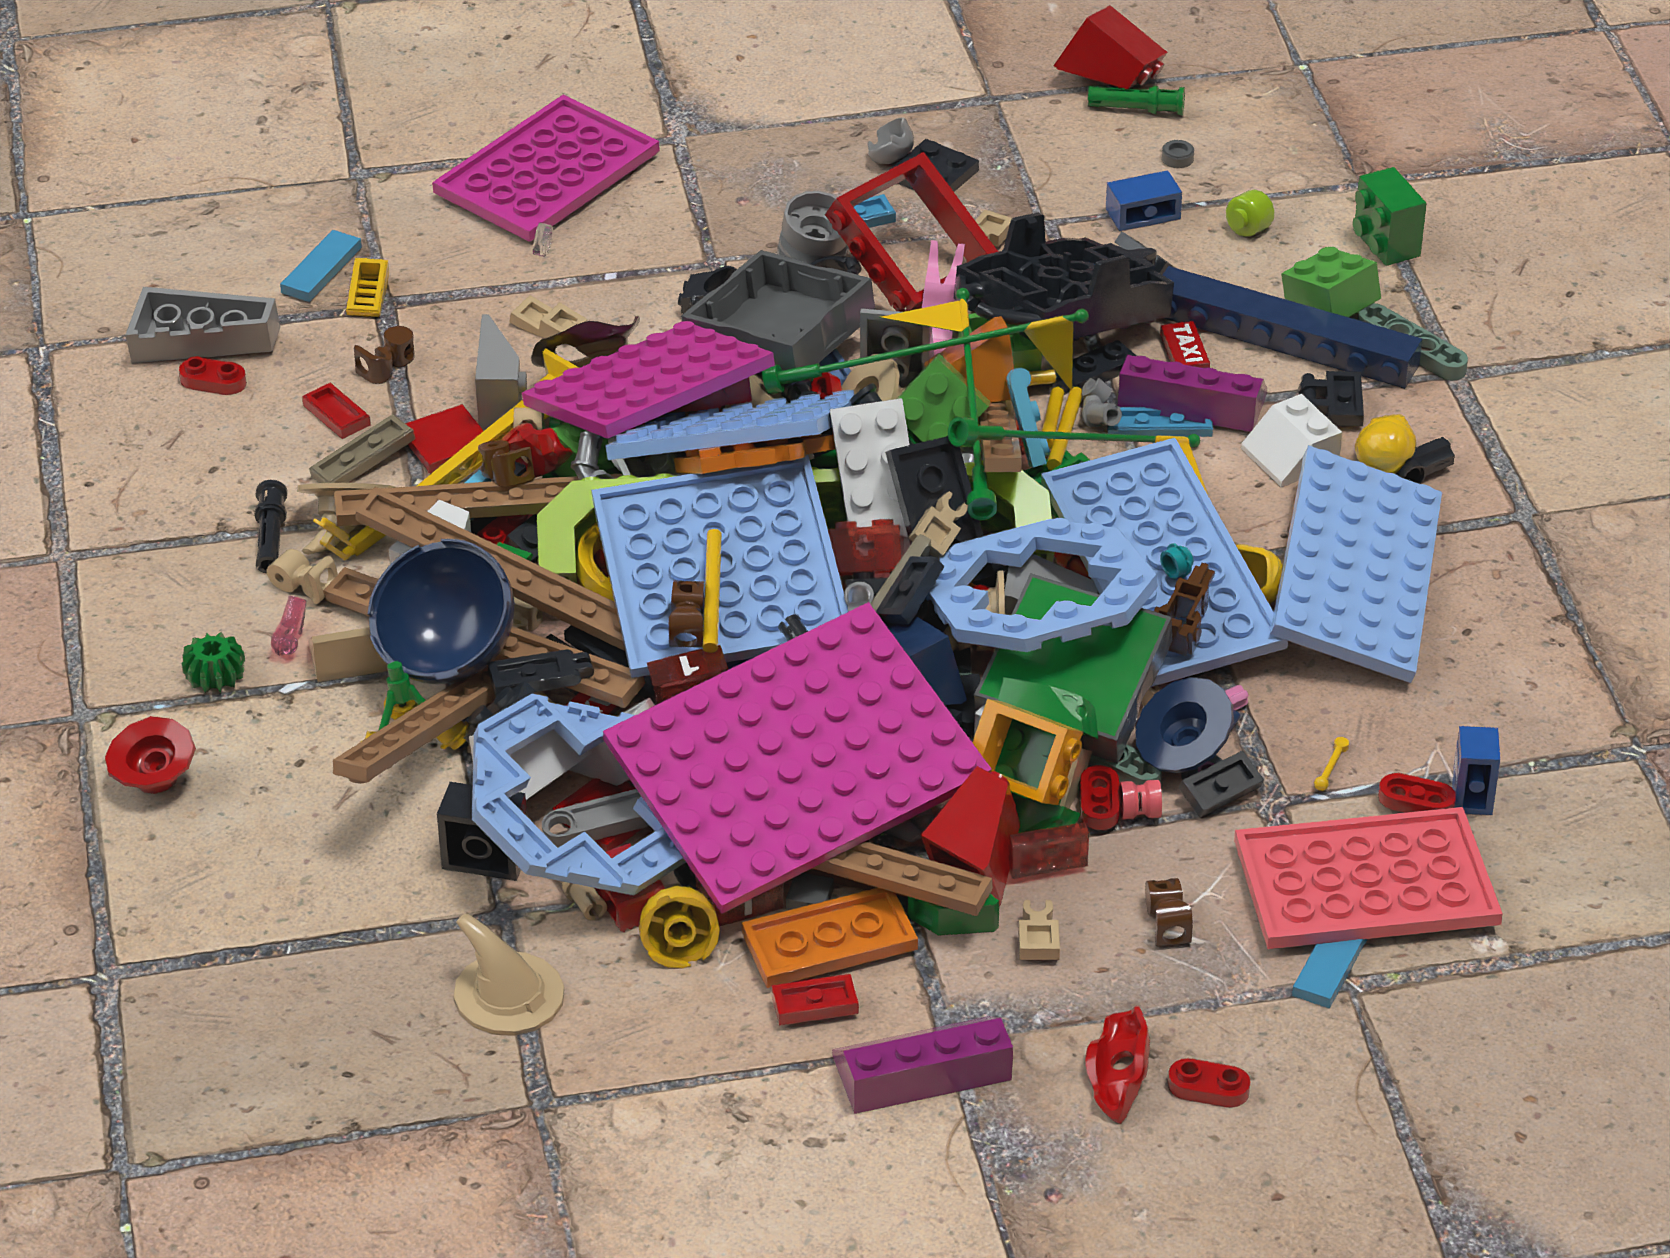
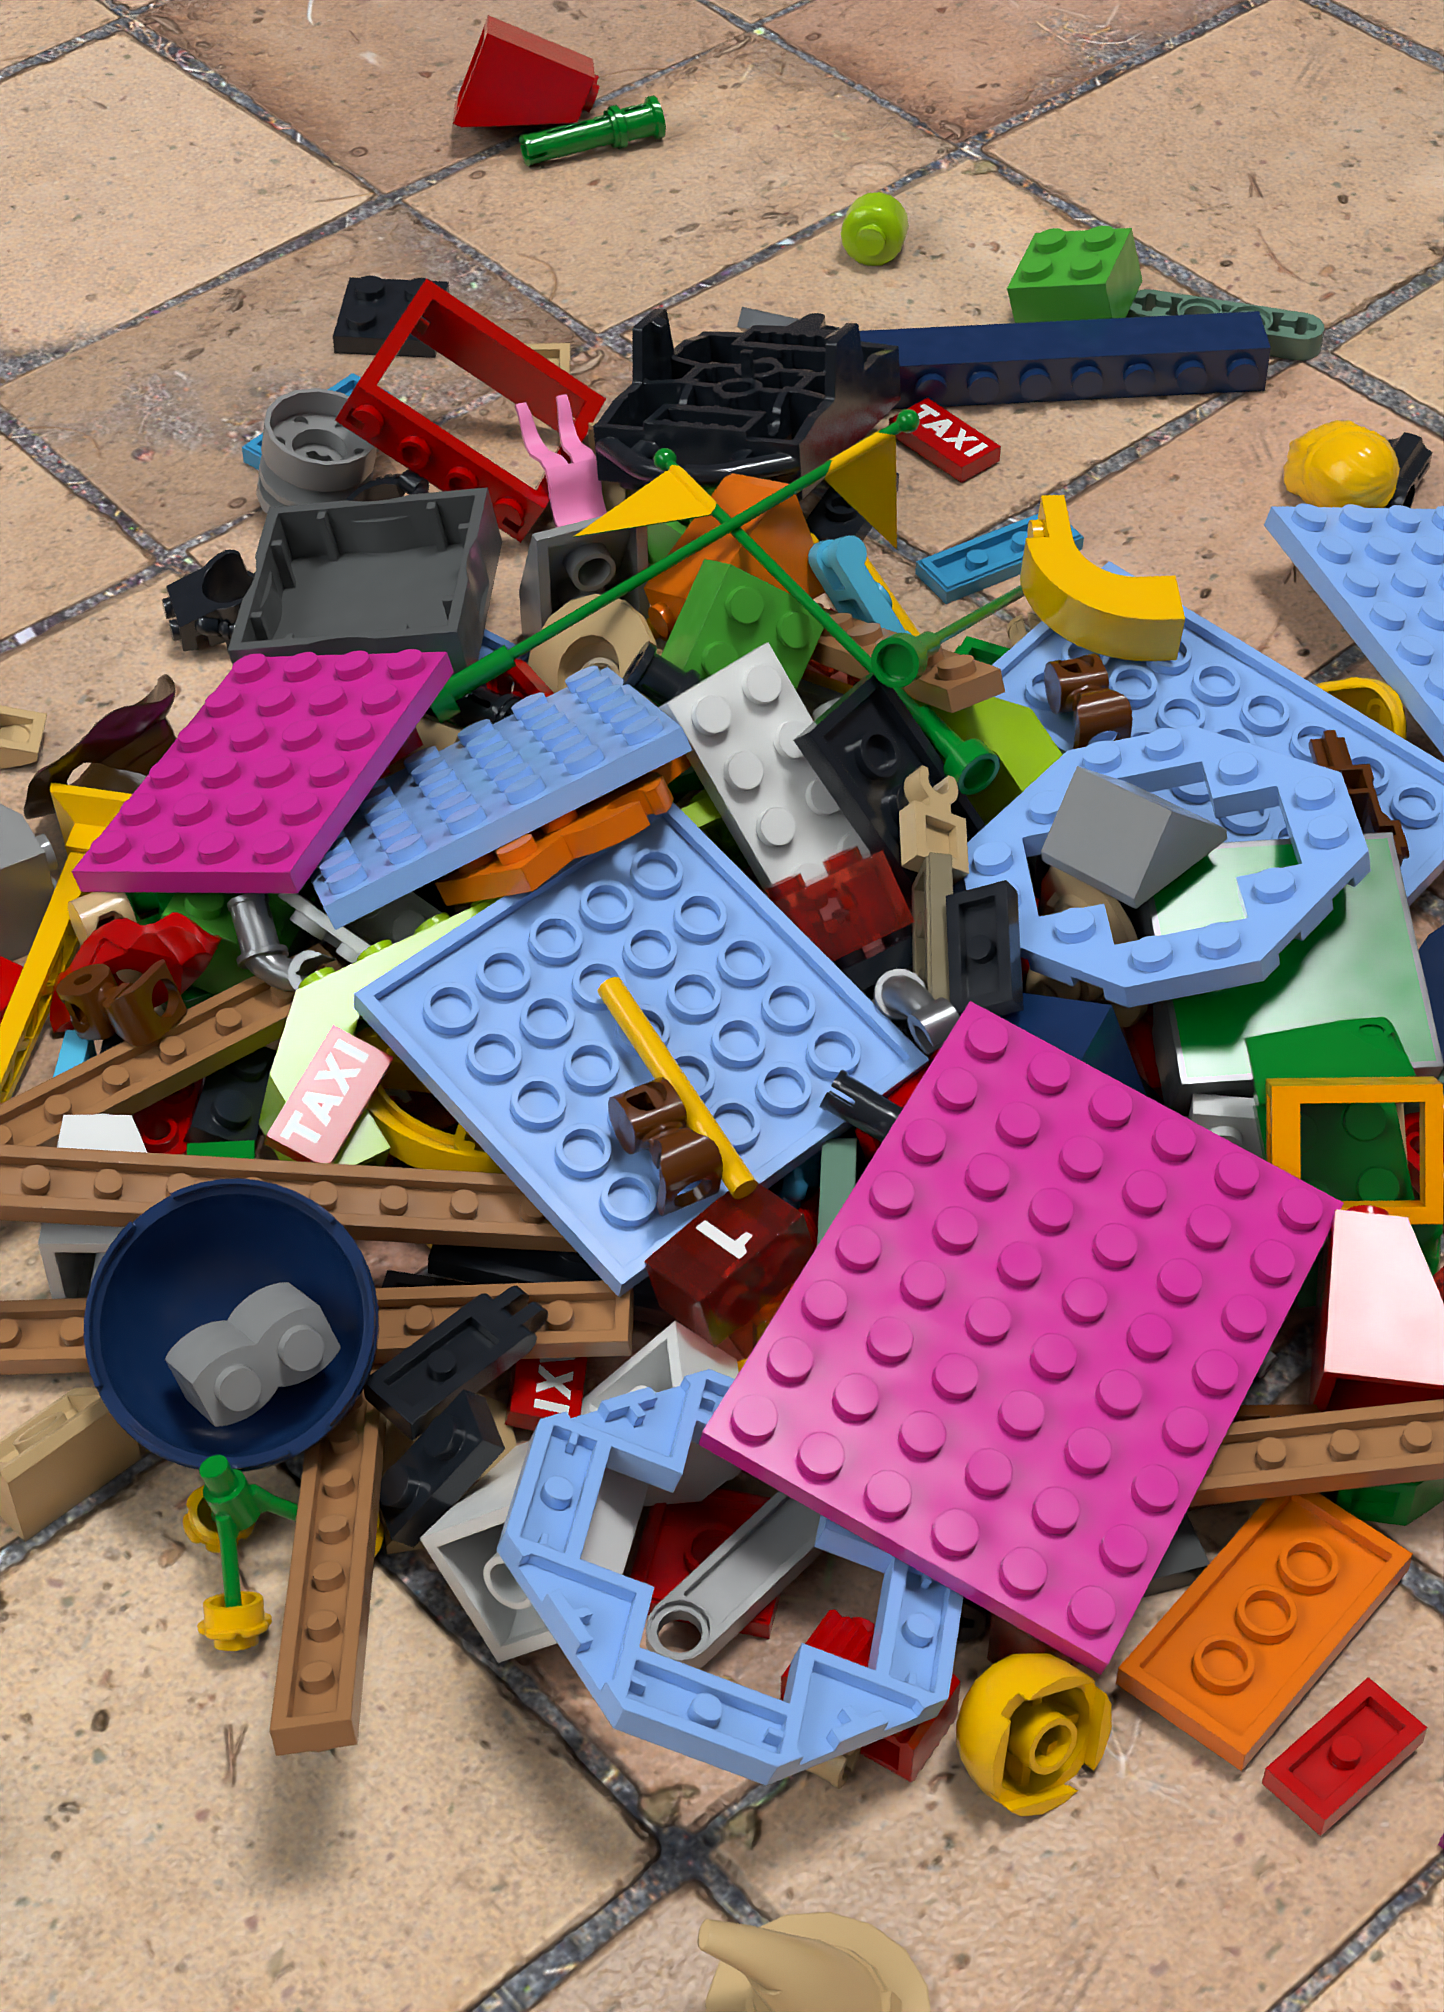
camera: 30 degrees left, 5 degrees up
black brick [437,782,527,881] -> none
light grey hair [868,117,914,164] -> none
light grey piece [1082,378,1122,427] -> none
blue brick [1106,170,1182,231] -> none
magenta slope [1117,355,1268,432] -> none
teal plate [1160,543,1194,579] -> none
dark grey tile [1162,140,1194,168] -> none
white slope [1241,394,1342,488] -> none
black plate [1298,371,1364,427] -> none
green brick [1352,167,1427,266] -> none
none -> light grey brick [165,1282,341,1426]
none -> tile [264,1025,394,1164]
none -> yellow arch [1020,495,1185,661]
none -> light grey slope [1041,766,1228,909]
none -> reddish brown leg [1044,653,1133,749]

